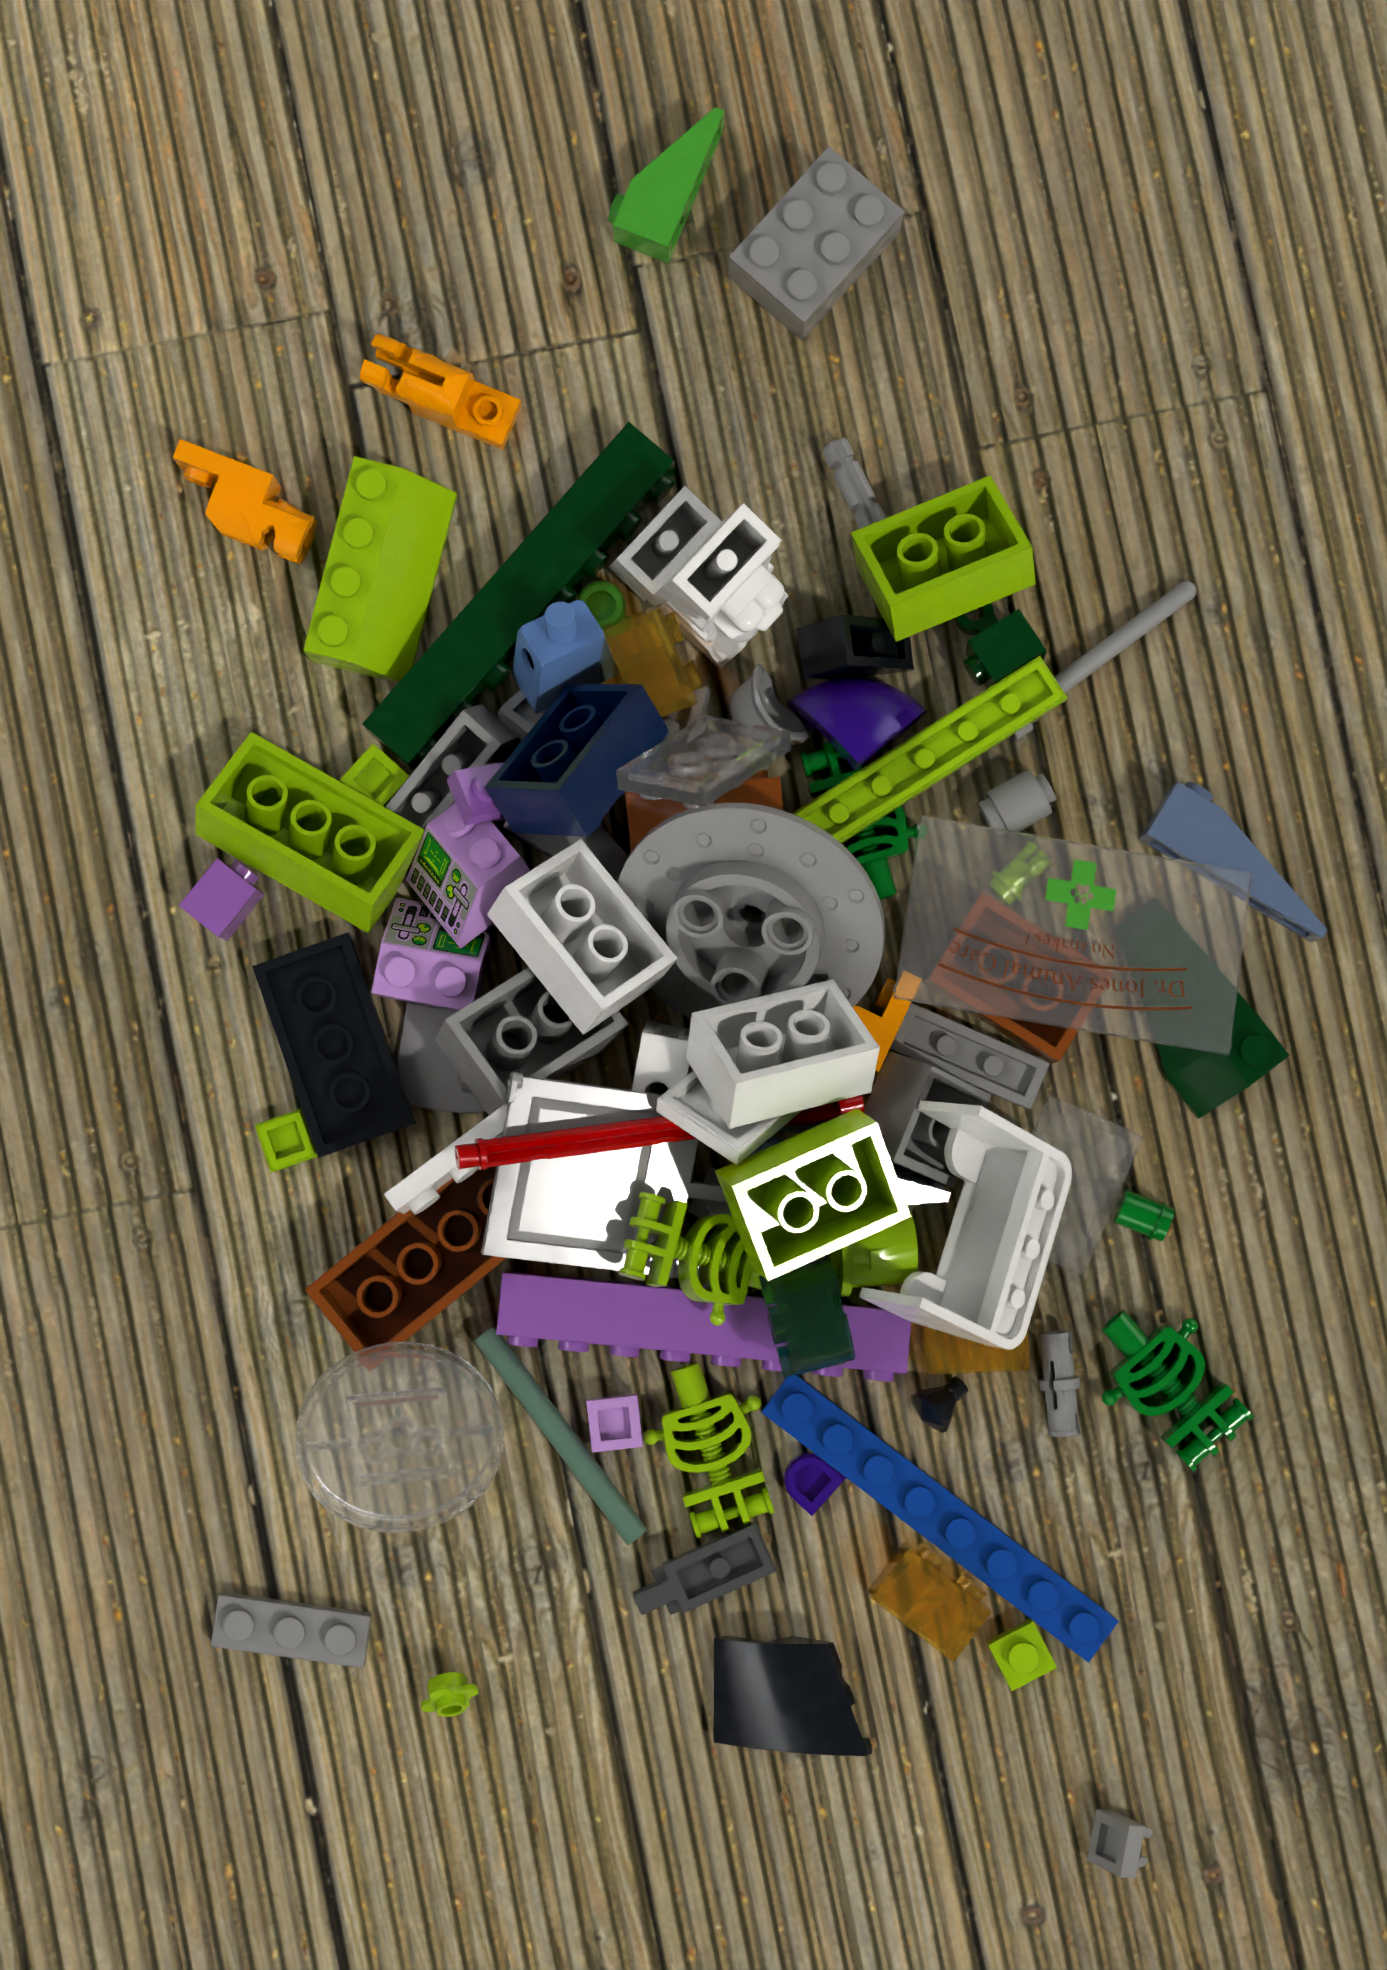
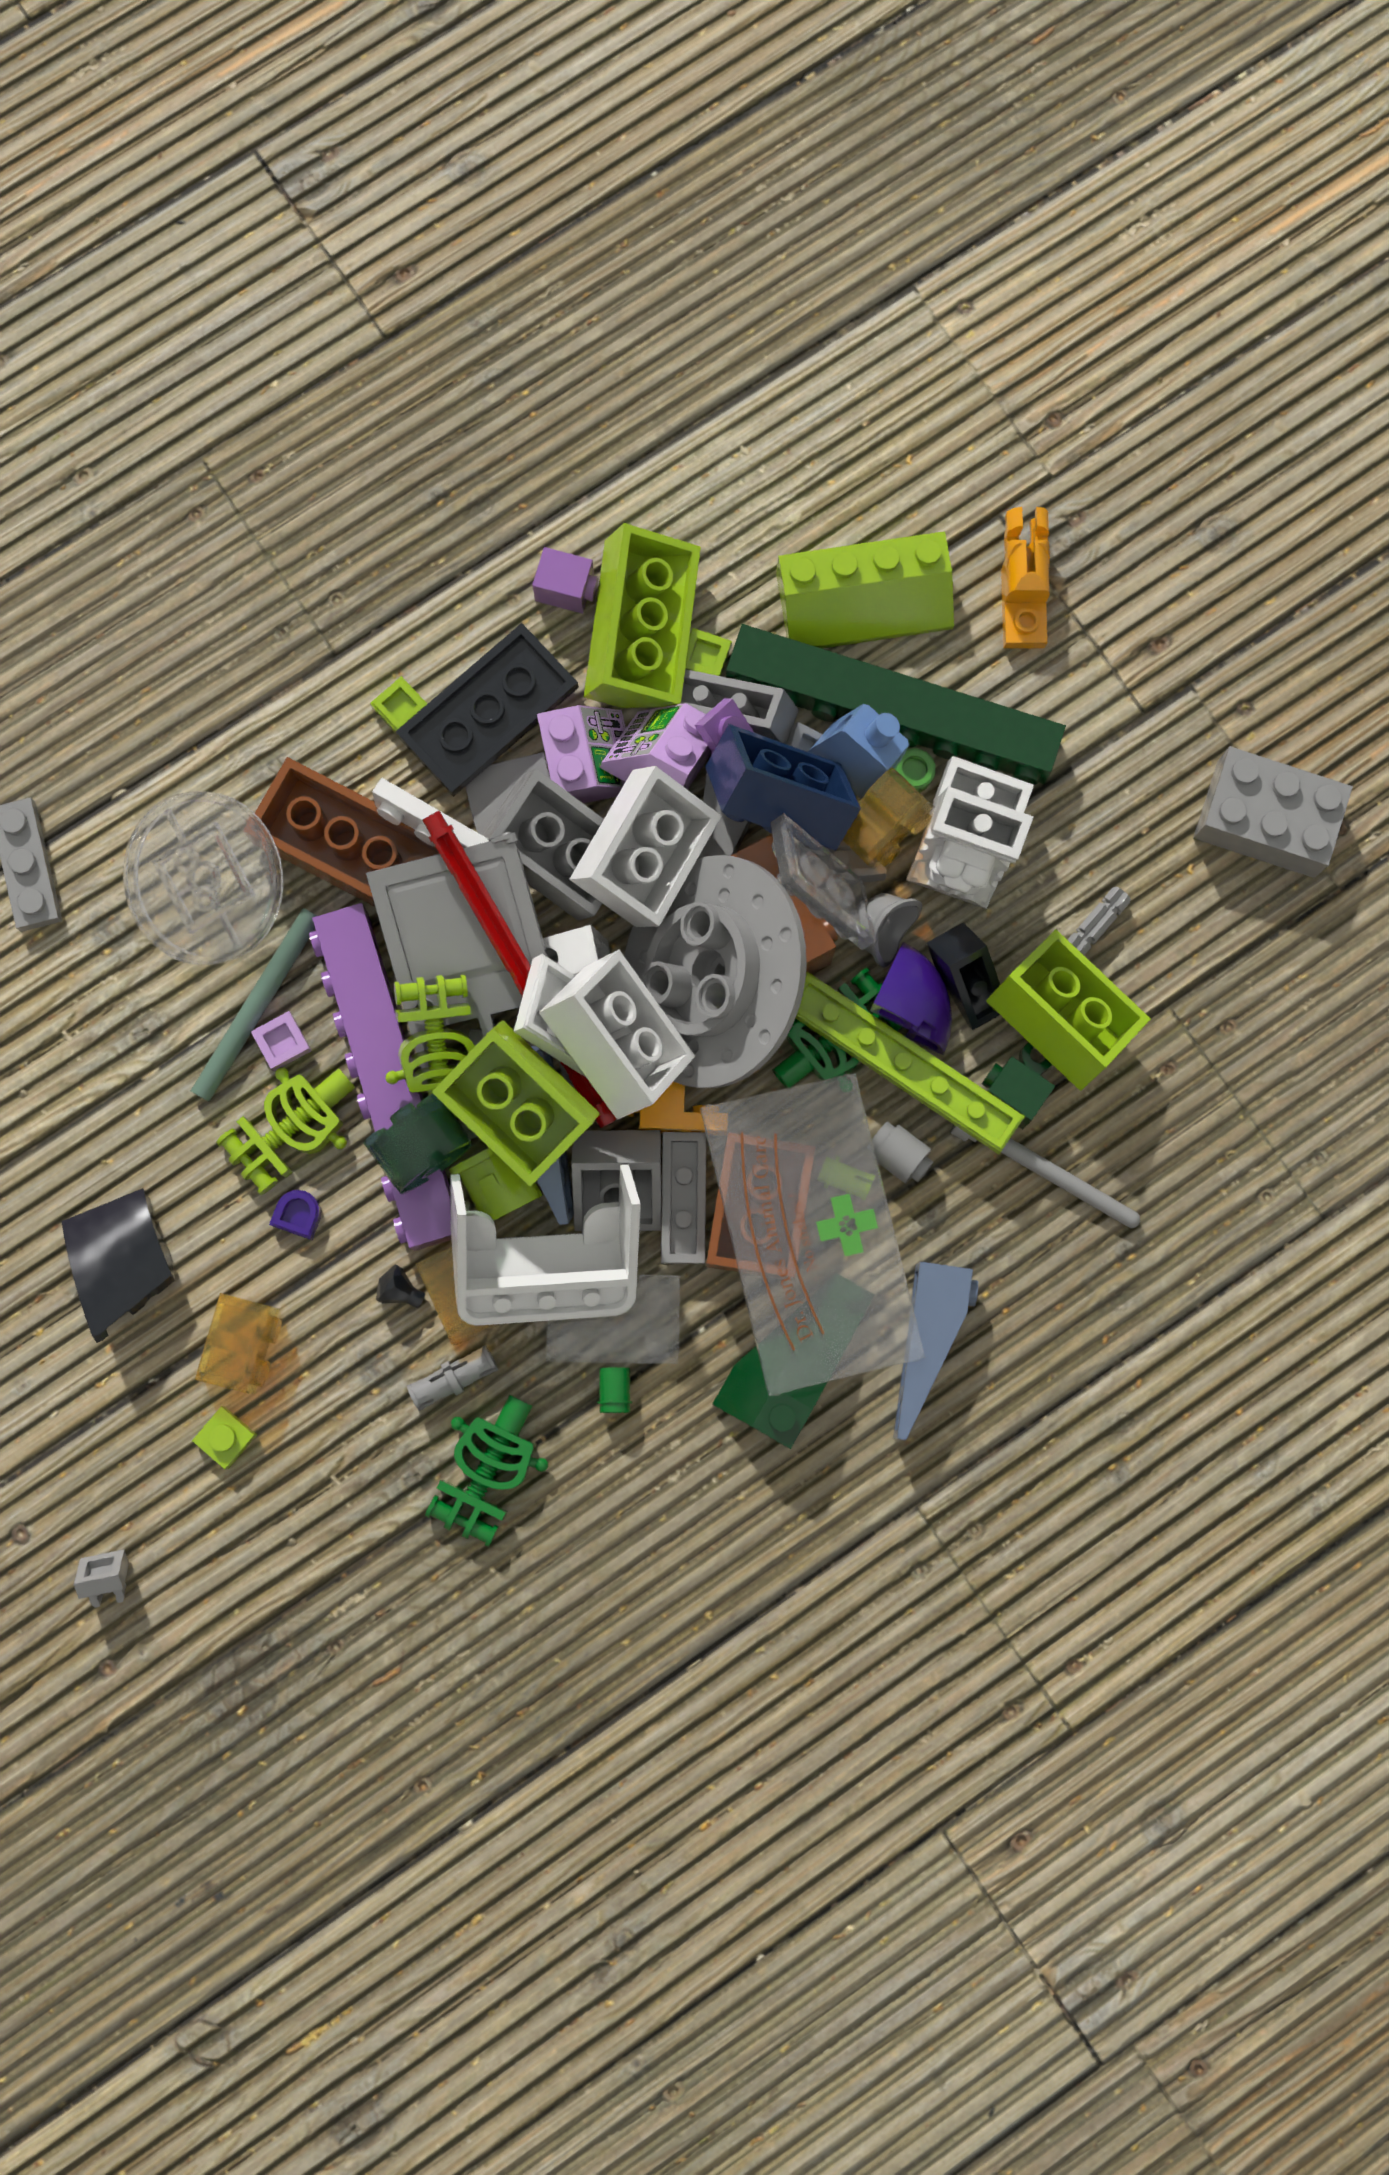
camera: 65 degrees right, 5 degrees down
light orange plate [172,439,317,564] -> none
lime plate [421,1672,479,1717] -> none
bright green slope [608,107,725,264] -> none
dark grey hinge [633,1521,777,1615] -> none
blue plate [761,1371,1119,1663] -> none

